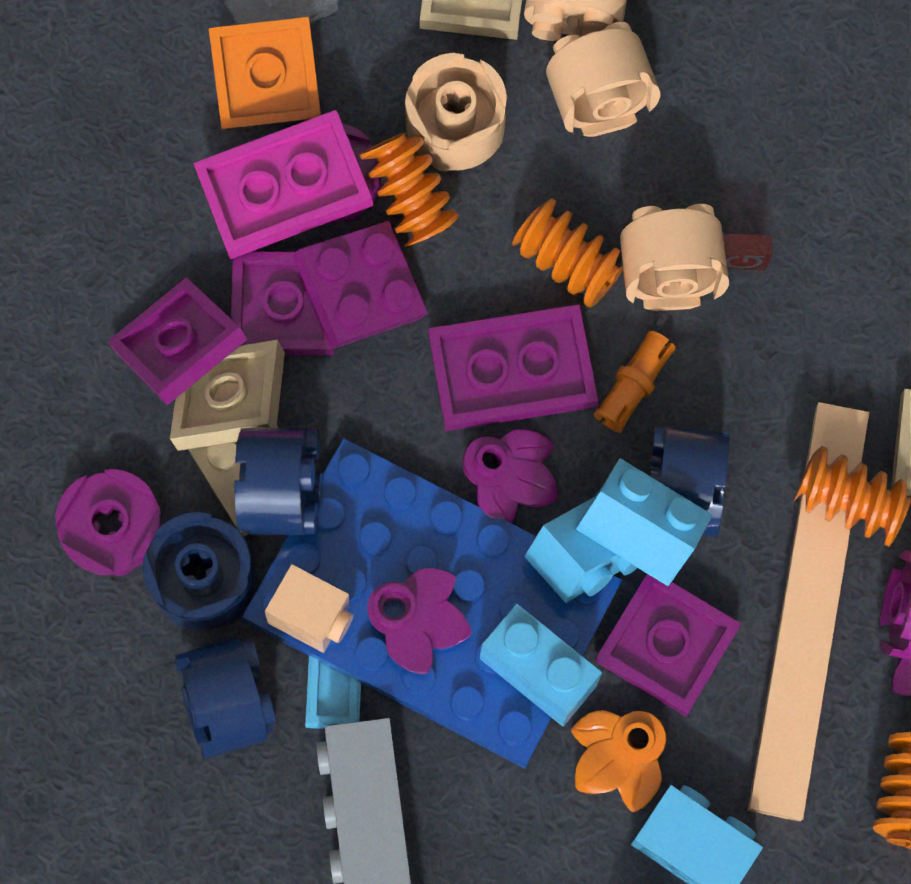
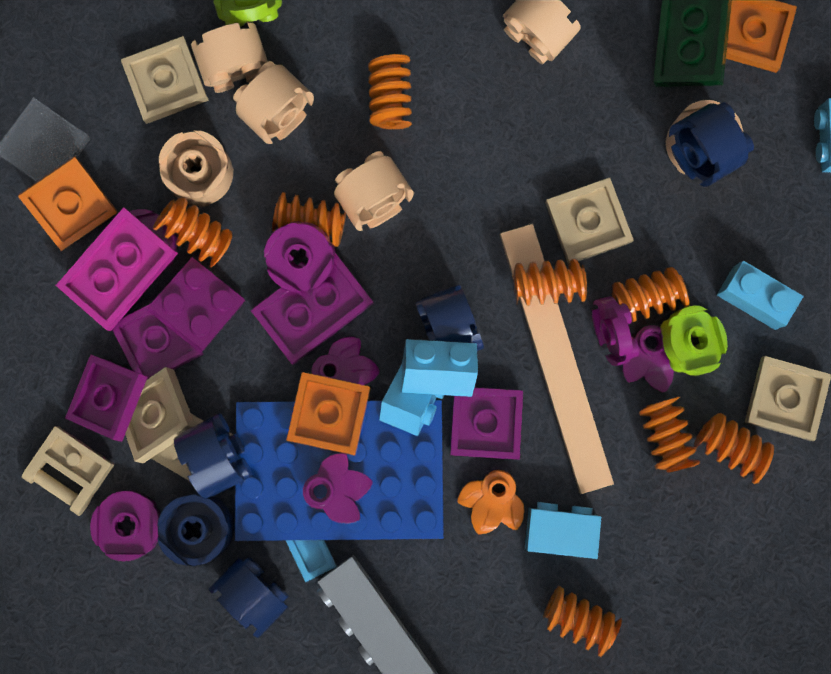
camera: 25 degrees left, 10 degrees up
light nougat brick [265,564,354,653] -> none
medium azure brick [480,604,602,727] -> none
orange pin [594,331,676,433] -> none
clear red tile [723,234,772,270] -> none
none -> tan plate [22,426,115,516]
none -> magenta plate [264,221,335,292]
none -> orange plate [286,372,371,456]
none -> orange piece [368,54,412,129]

